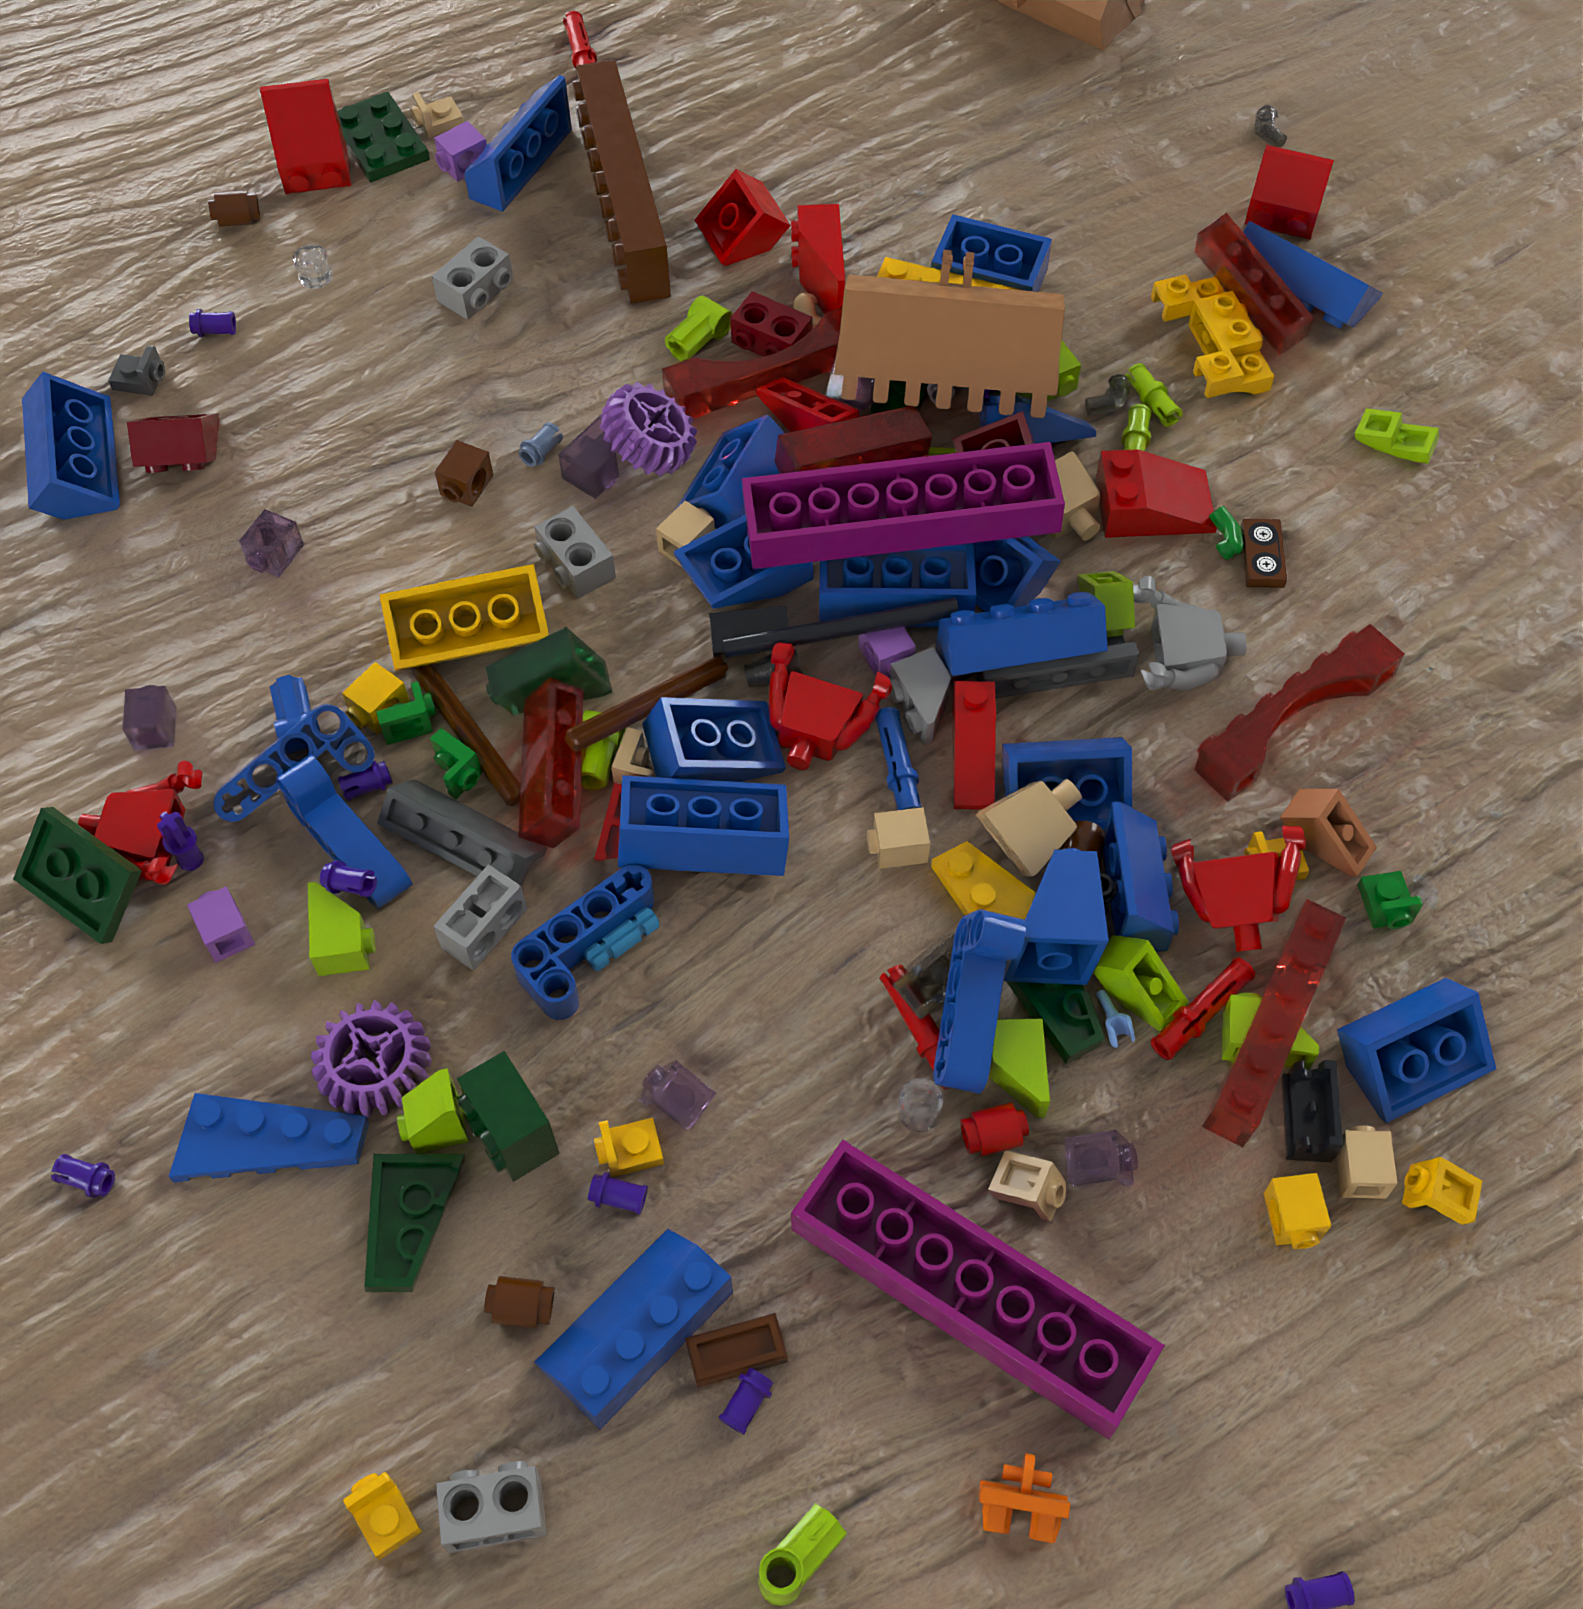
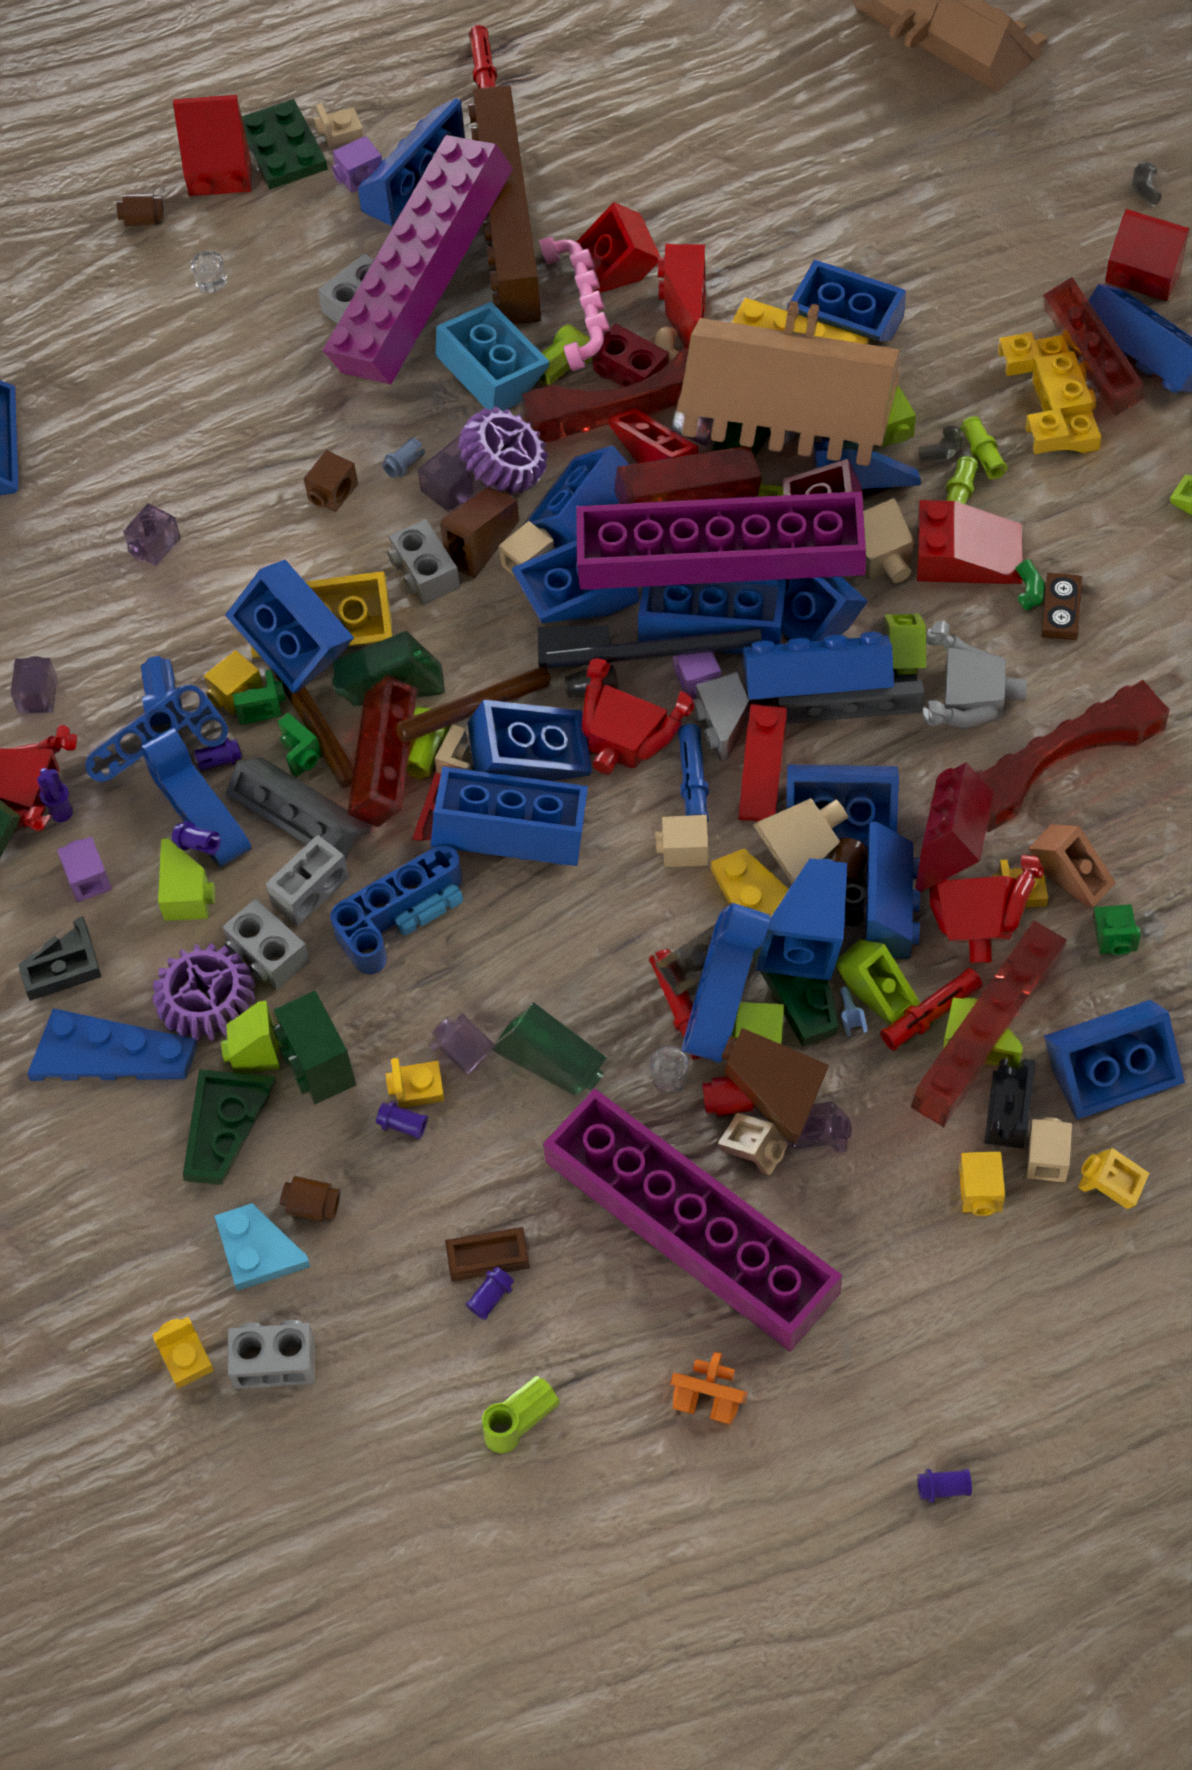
camera: 10 degrees right, 0 degrees up
dark grey bracket [108,345,165,396] -> none
dark red slope [127,413,220,473] -> none
dark purple pin [189,309,236,338] -> none
blue slope [534,1229,733,1430] -> none
none -> pearl dark grey wing [18,916,102,1001]
none -> medium azure wing [214,1203,310,1291]
none -> light grey brick [222,899,310,990]
none -> blue slope [225,559,354,694]
none -> magenta brick [322,135,513,385]
none -> dark azure slope [435,302,549,412]
none -> reddish brown slope [440,486,519,579]
none -> clear green slope [491,1002,607,1095]
none -> bright pink bar [539,236,610,372]
none -> reddish brown slope [721,1028,829,1144]
none -> dark red slope [915,762,993,892]

